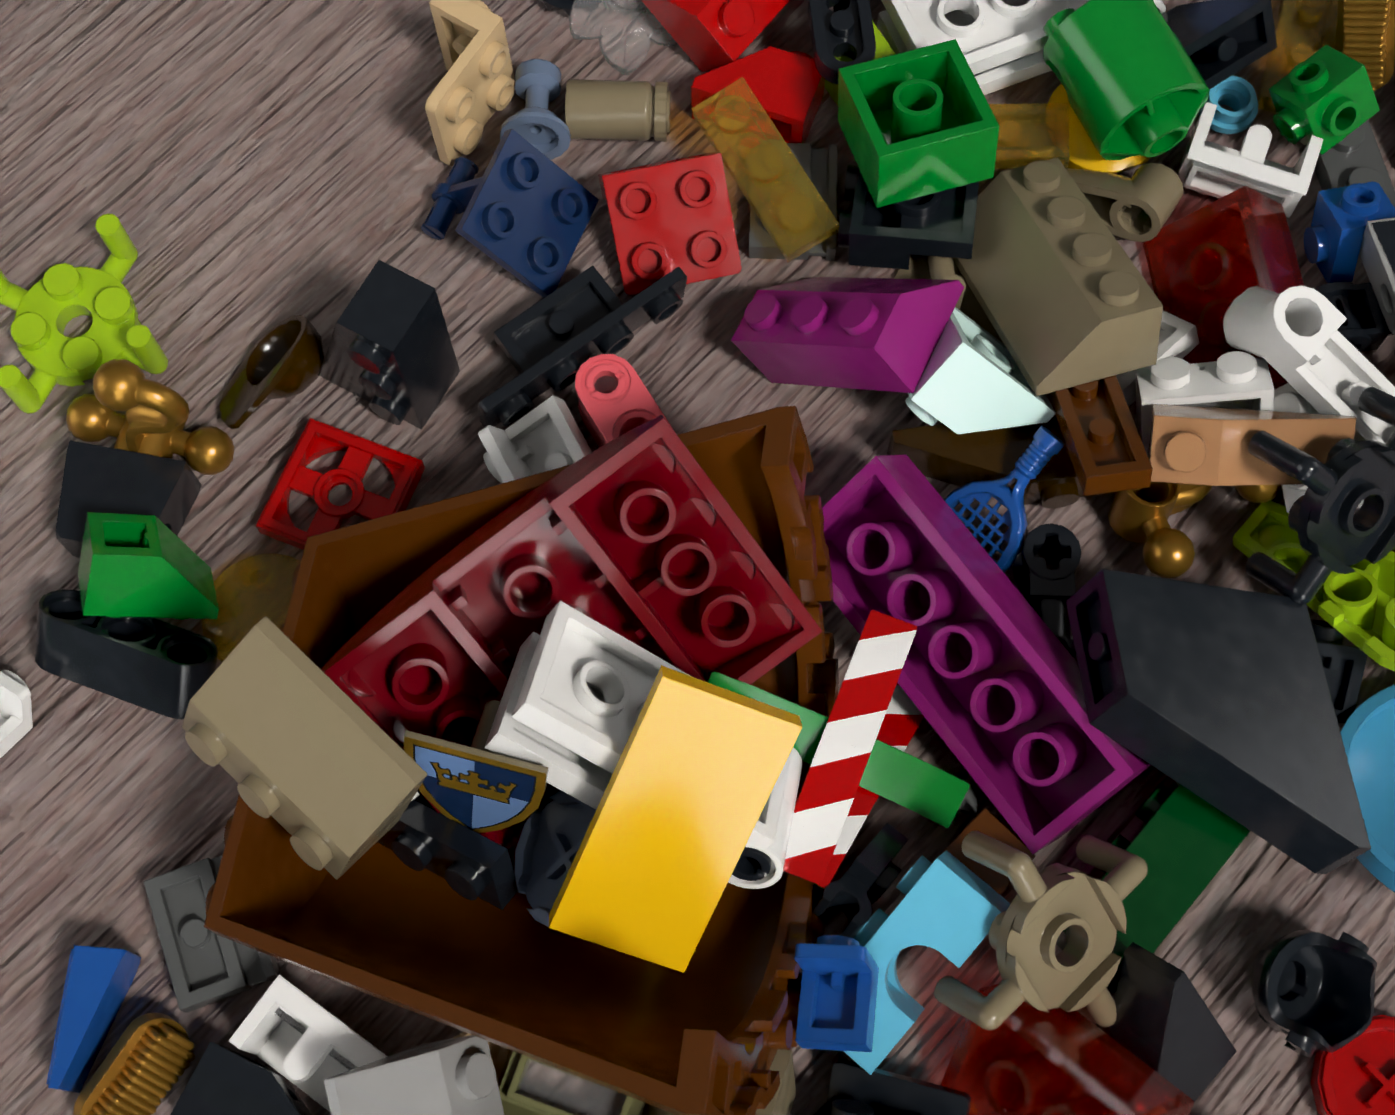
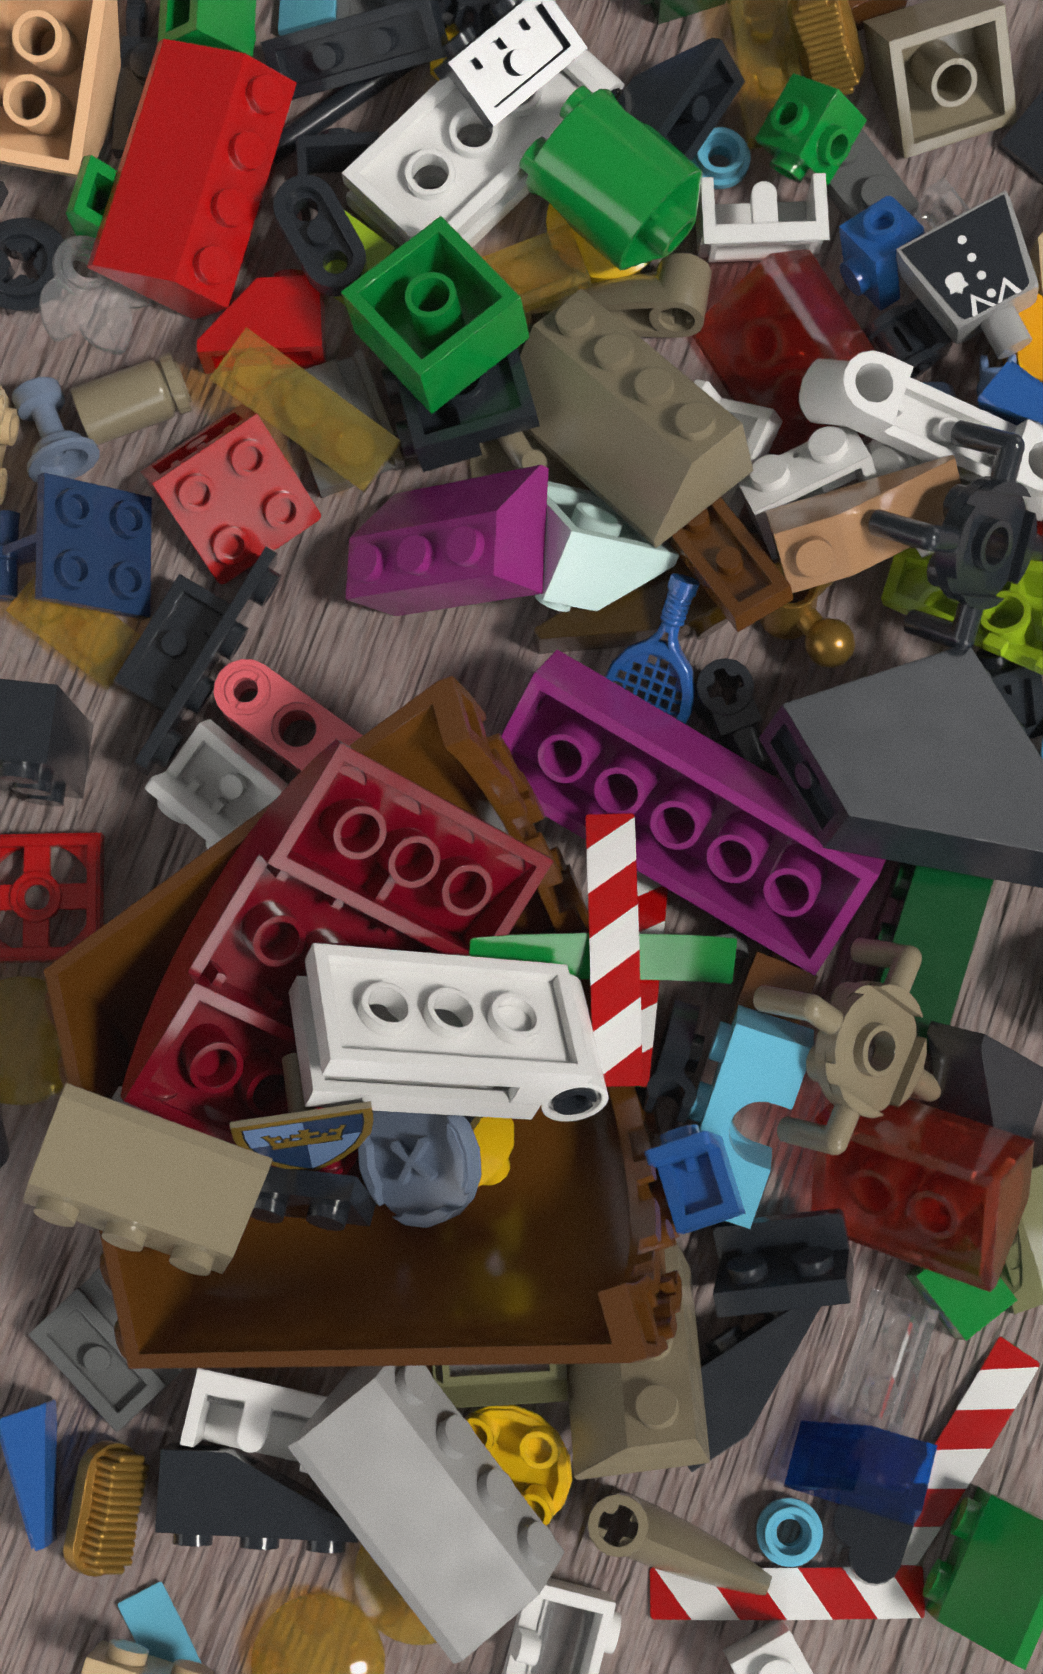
camera: 25 degrees left, 10 degrees up
yellow tile [549,665,802,973] -> none
none -> clear yellow plate [6,574,141,690]

